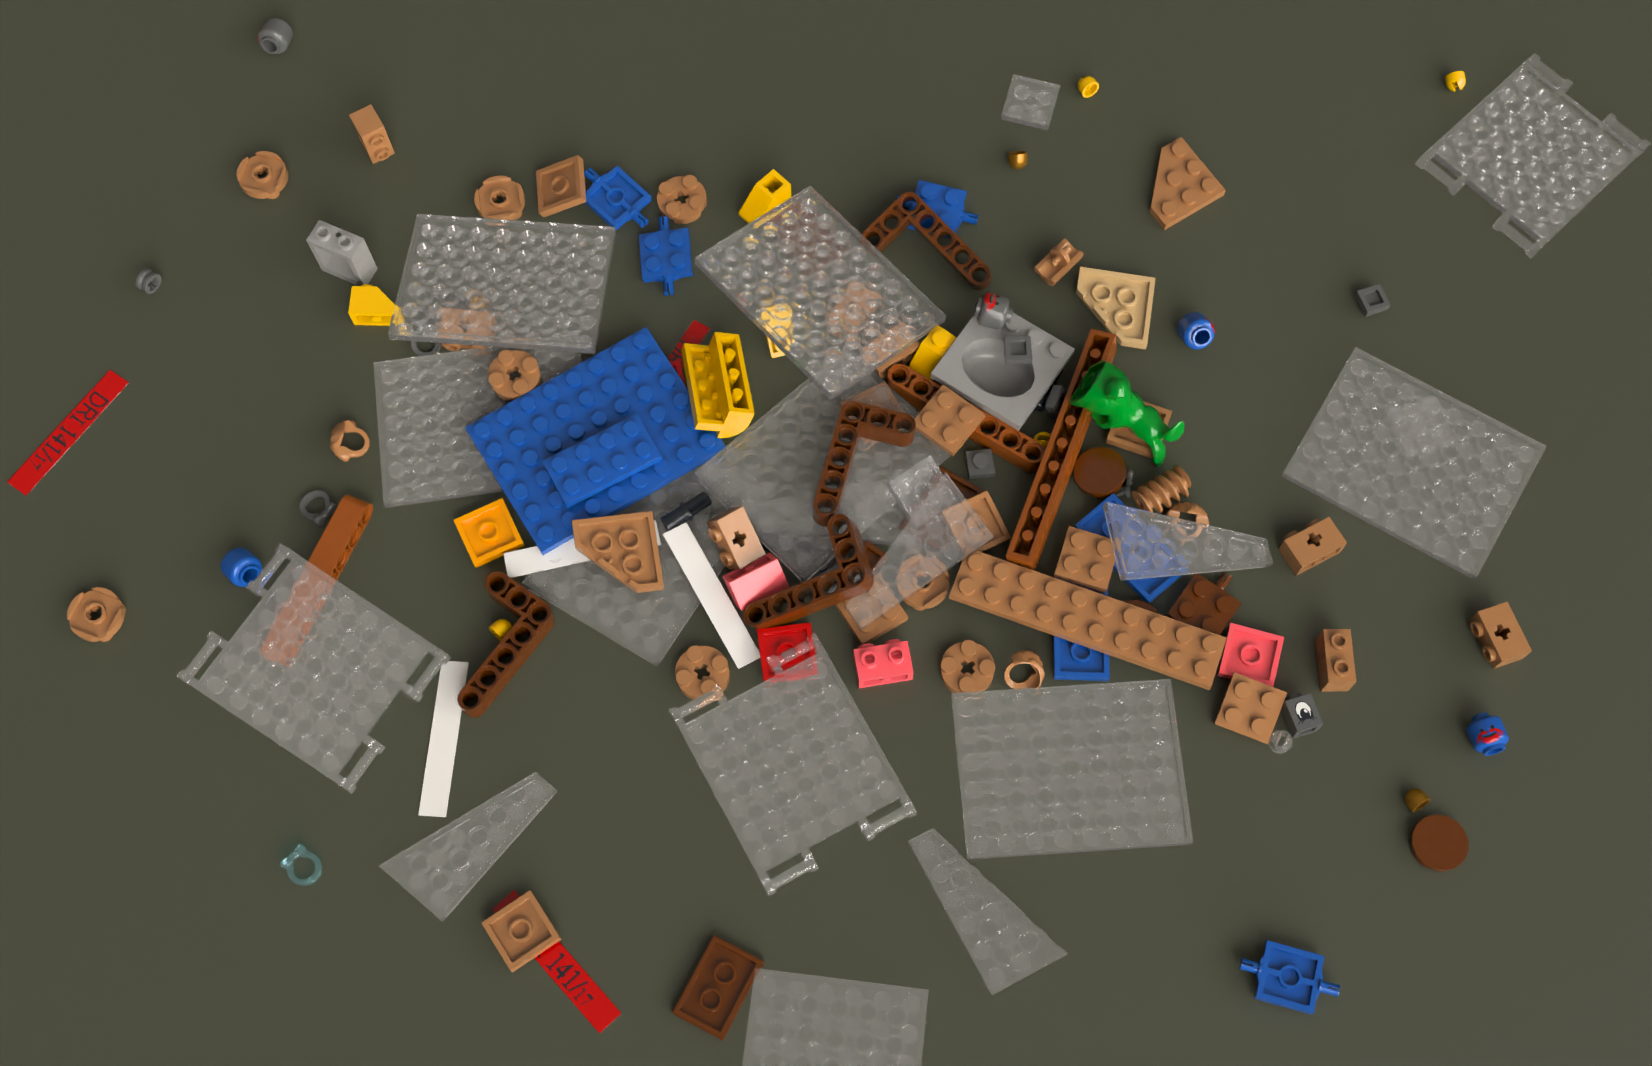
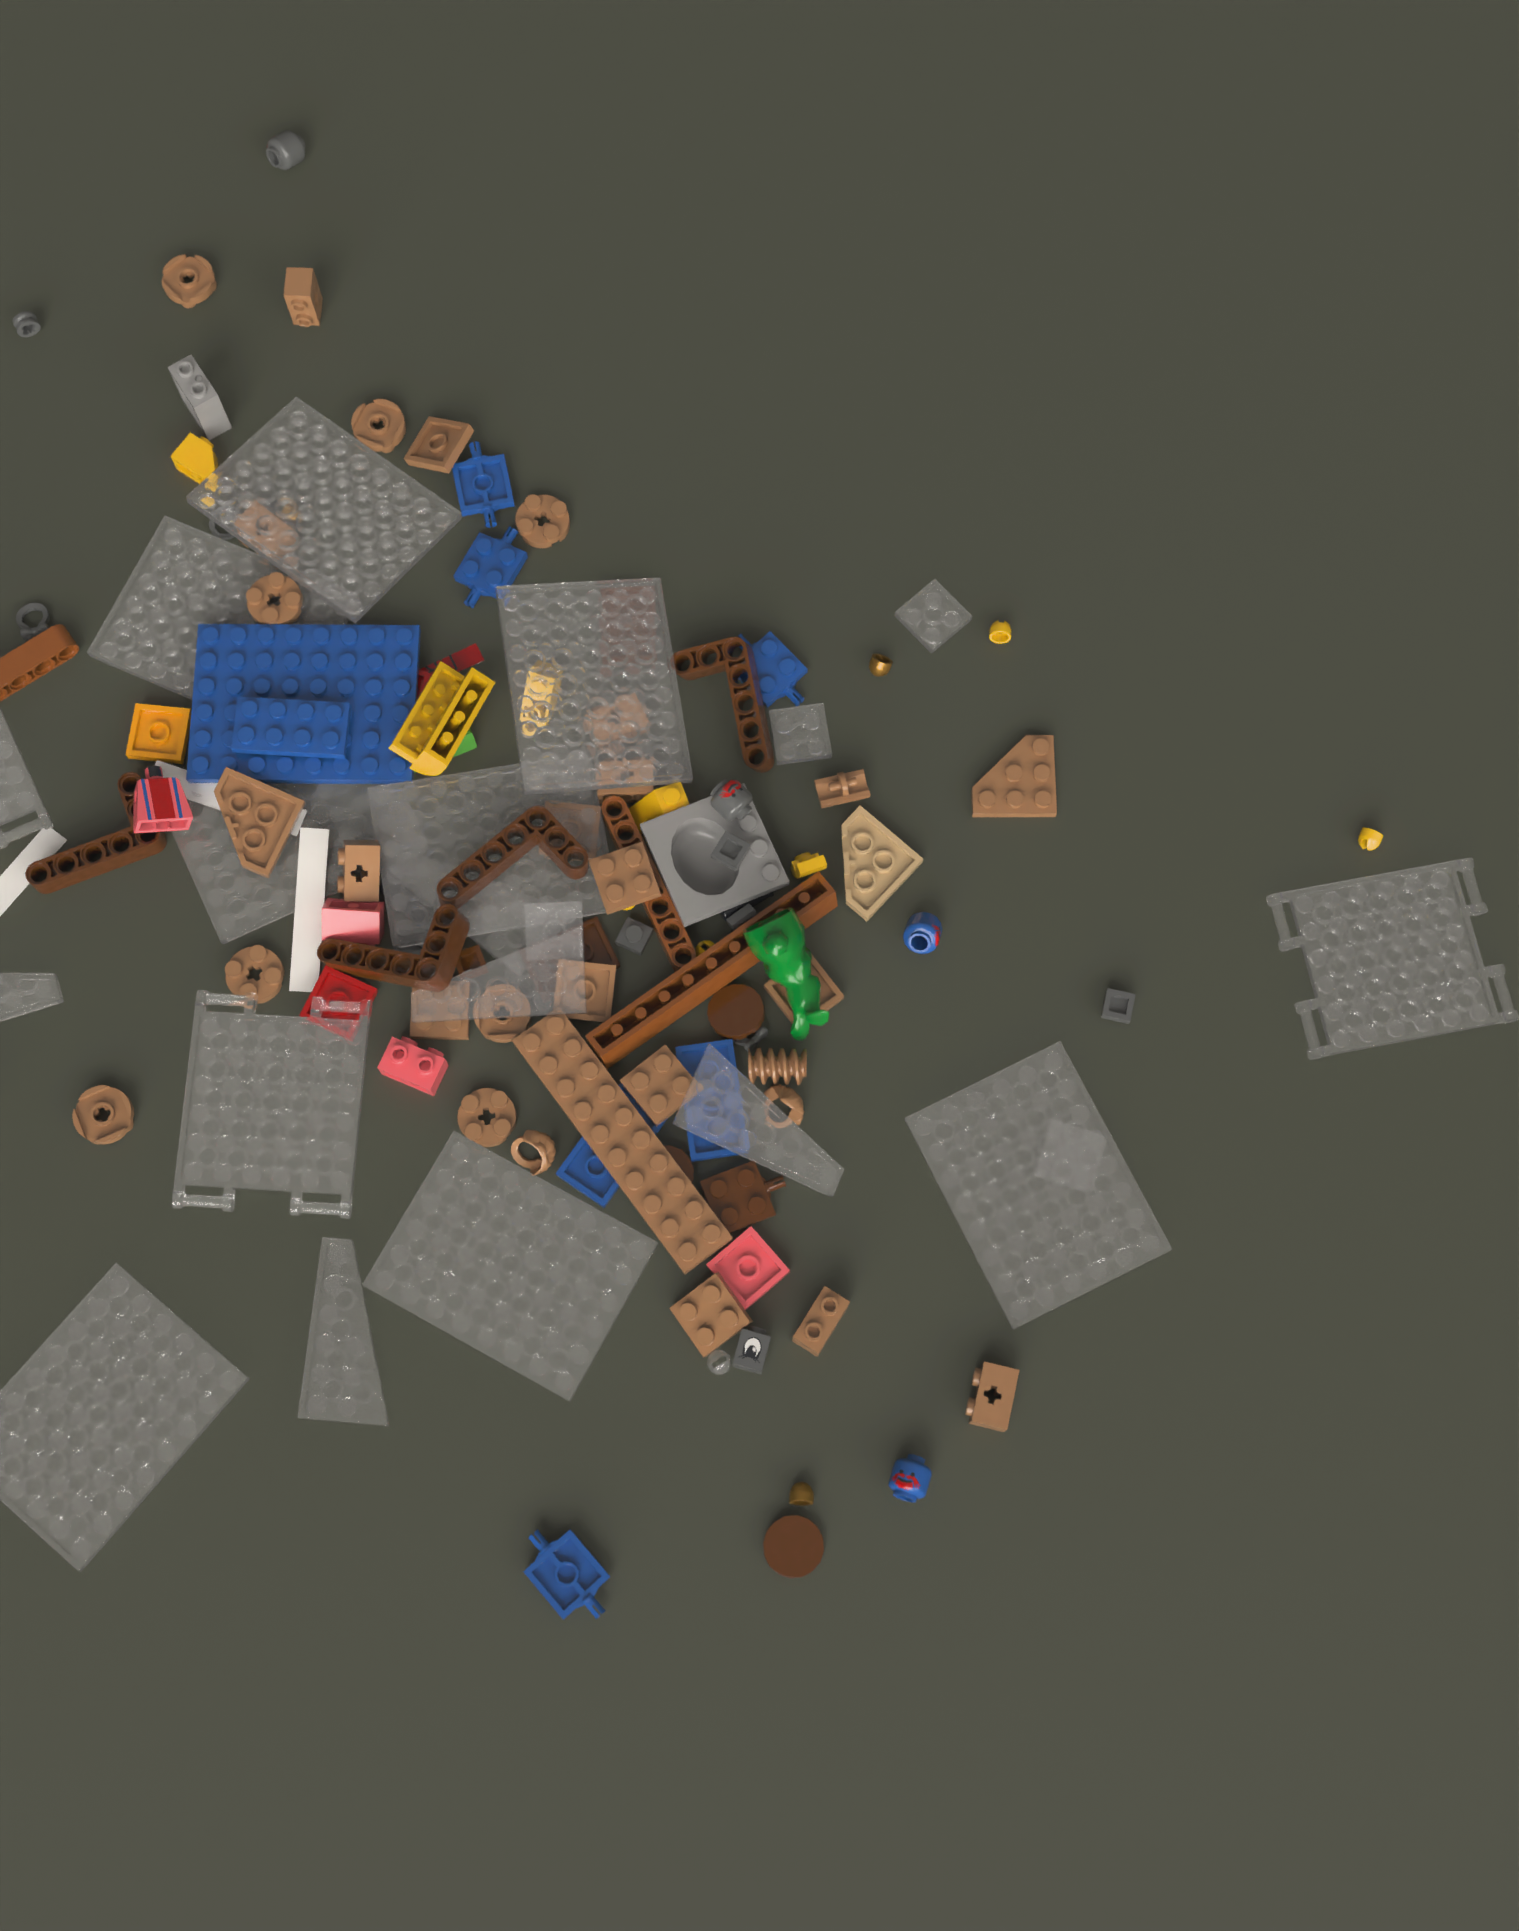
camera: 30 degrees right, 5 degrees up
medium nougat piece [330,420,370,462] -> none
yellow hinge [489,619,512,641] -> none
black axle [660,492,712,531] -> none
reddish brown tile [672,934,765,1041] -> none
yellow slope [739,169,792,230] -> none
medium nougat brick [1278,517,1347,576] -> none
none -> medium nougat plate [72,1085,134,1145]
none -> torso [133,766,193,833]
none -> clear plate [769,703,832,765]
none -> yellow slope [790,852,827,879]

